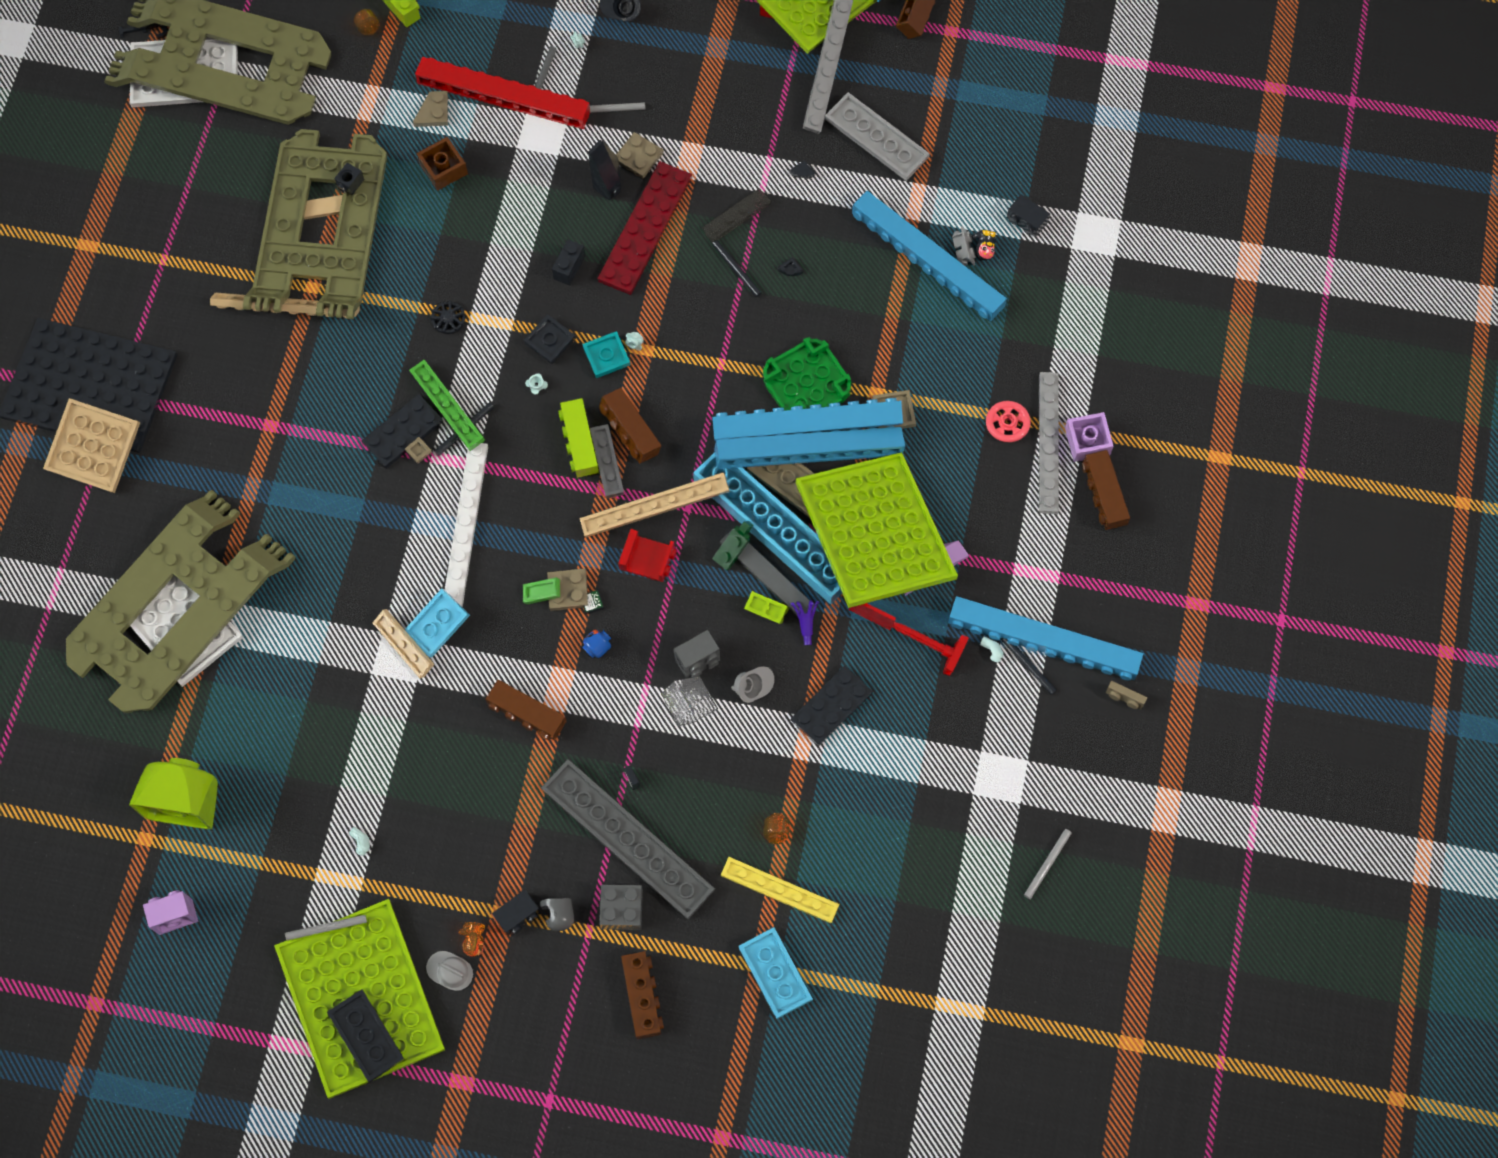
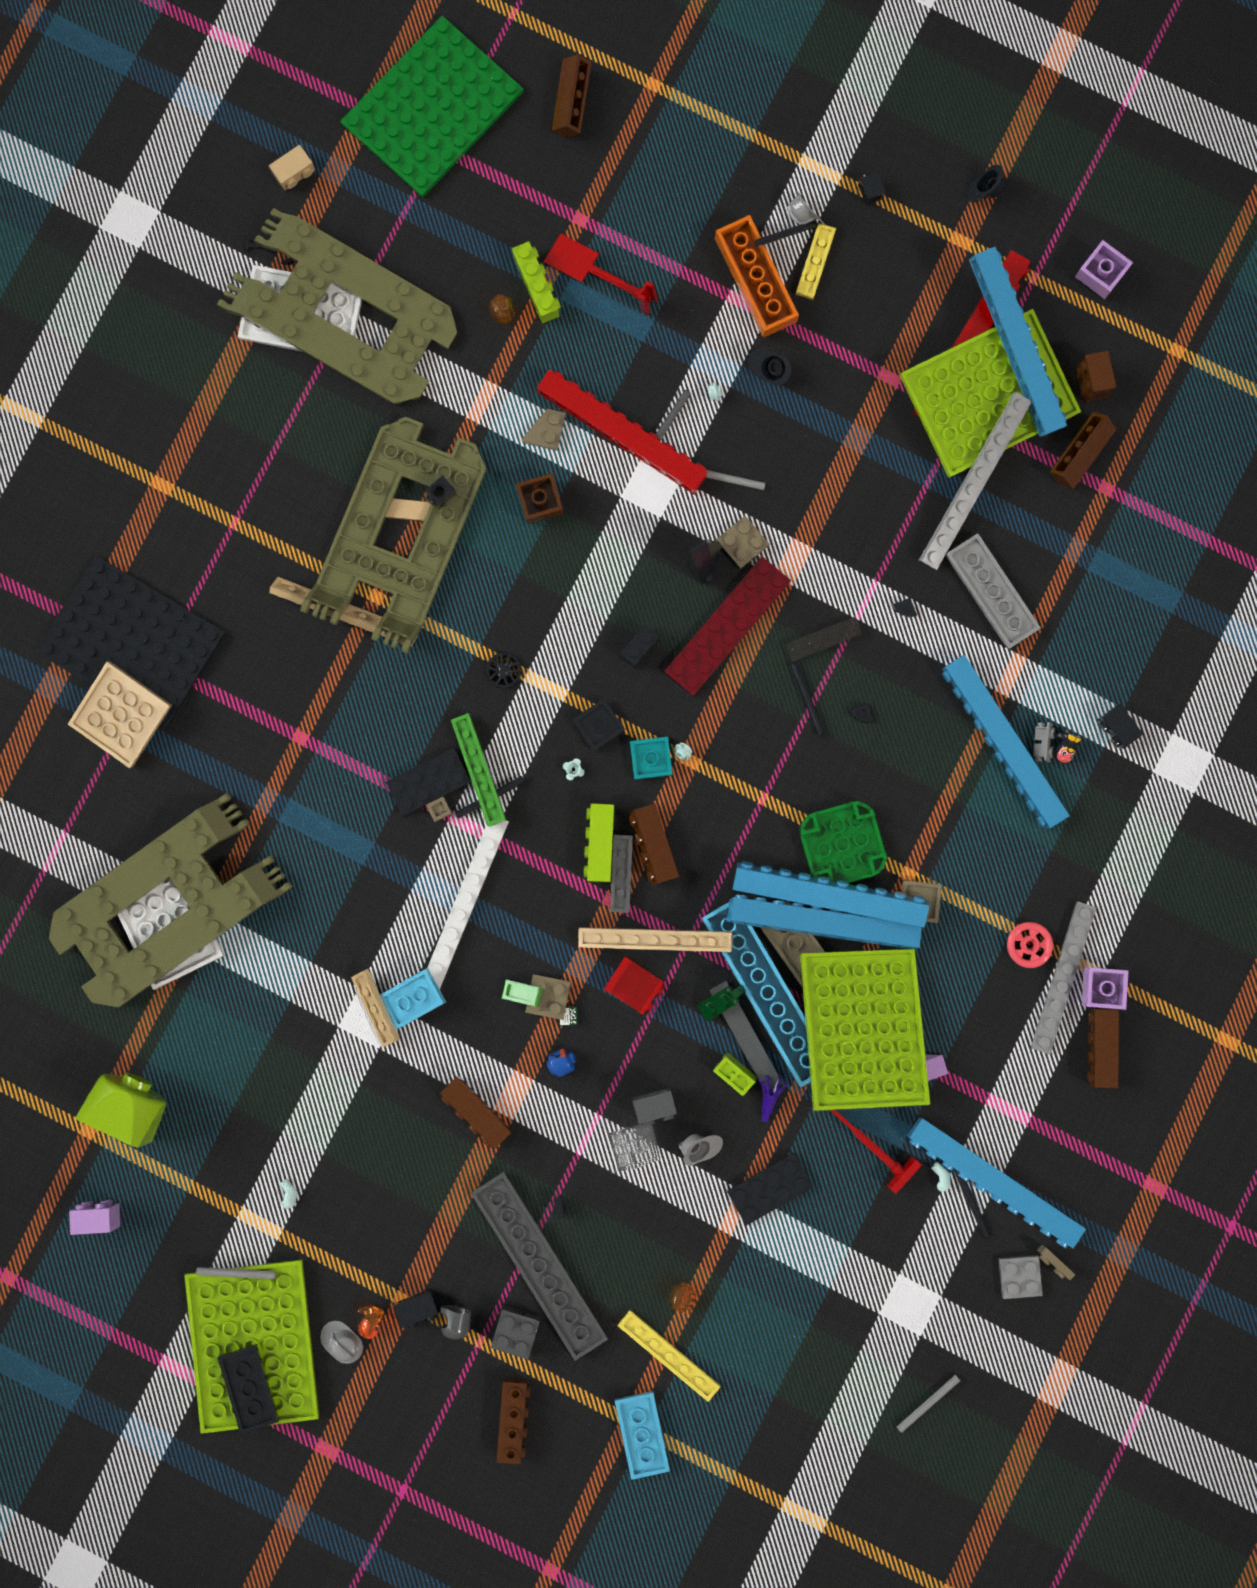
camera: 15 degrees right, 15 degrees up
none -> light grey plate [999,1255,1043,1299]

